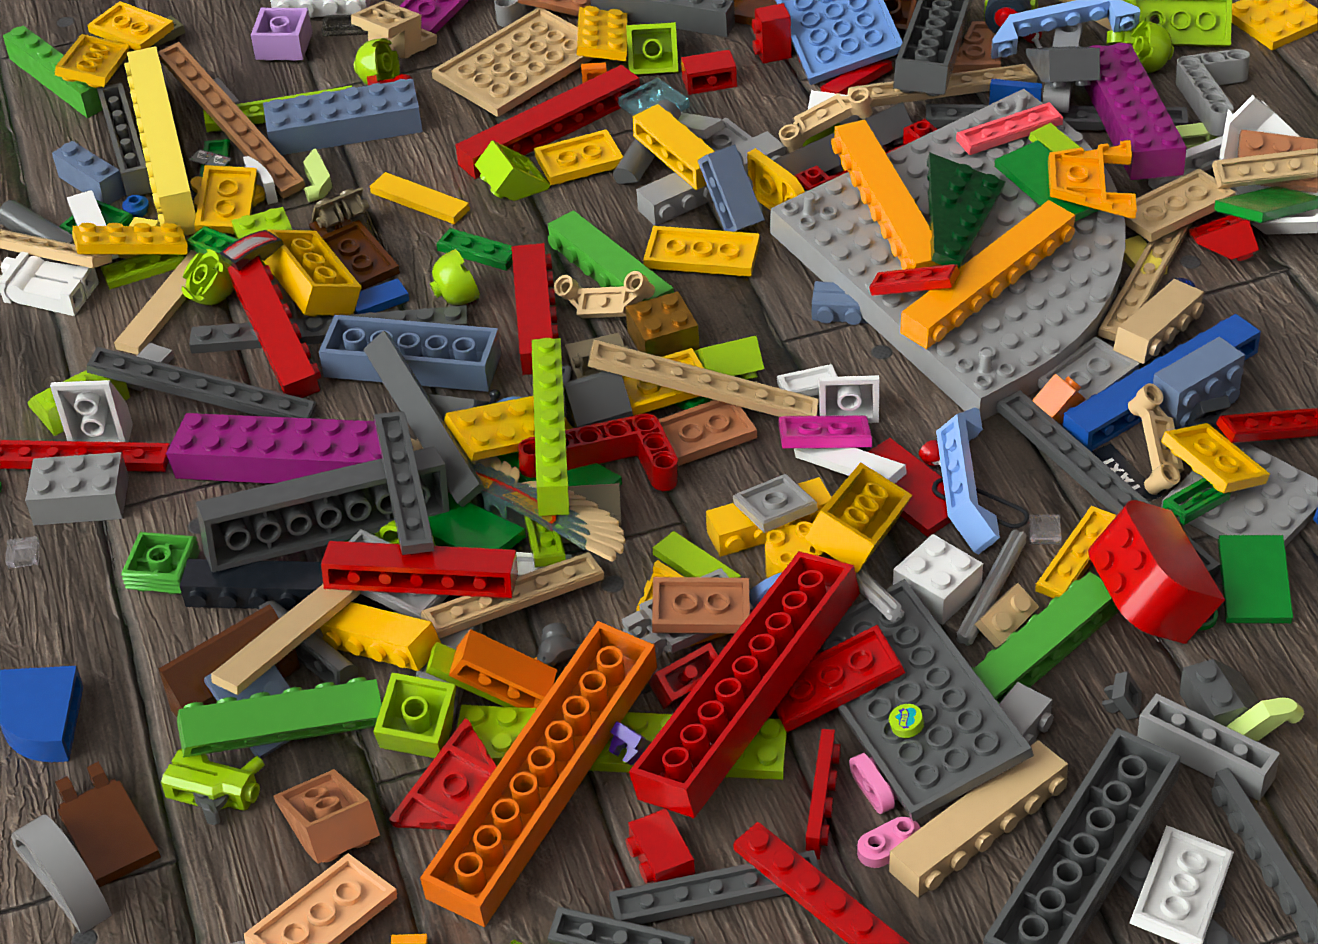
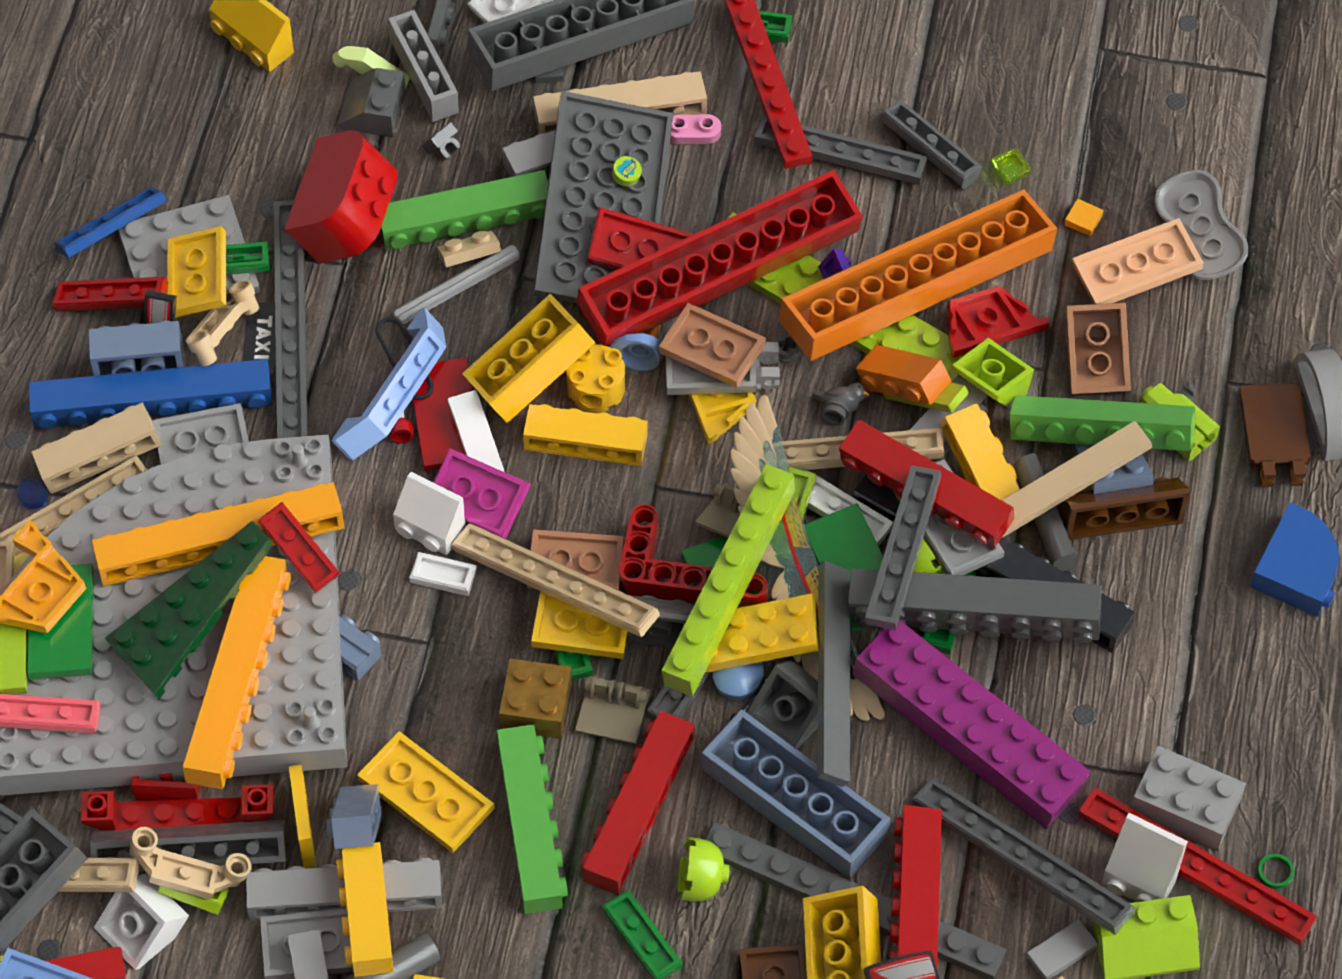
camera: 155 degrees left, 15 degrees up
clear tile [5,536,40,569] -> none
bright green brick [121,532,200,594] -> none
blue tile [354,278,409,314] -> none
tan plate [554,271,655,318] -> none
red brick [625,808,695,884] -> none
red brick [648,642,718,709] -> none
lime tile [652,531,741,578] -> none
lime slope [694,336,764,380] -> none
light grey tile [733,474,818,533] -> none
red plate [806,729,841,859] -> none
light grey axle [836,560,904,622] -> none
bright pink plate [849,753,897,814] -> none
white brick [893,534,983,625] -> none
clear tile [1028,515,1062,544] -> none
brick [1032,373,1086,426] -> none
yellow tile [1035,505,1116,598] -> none
green tile [1218,535,1293,623] -> none

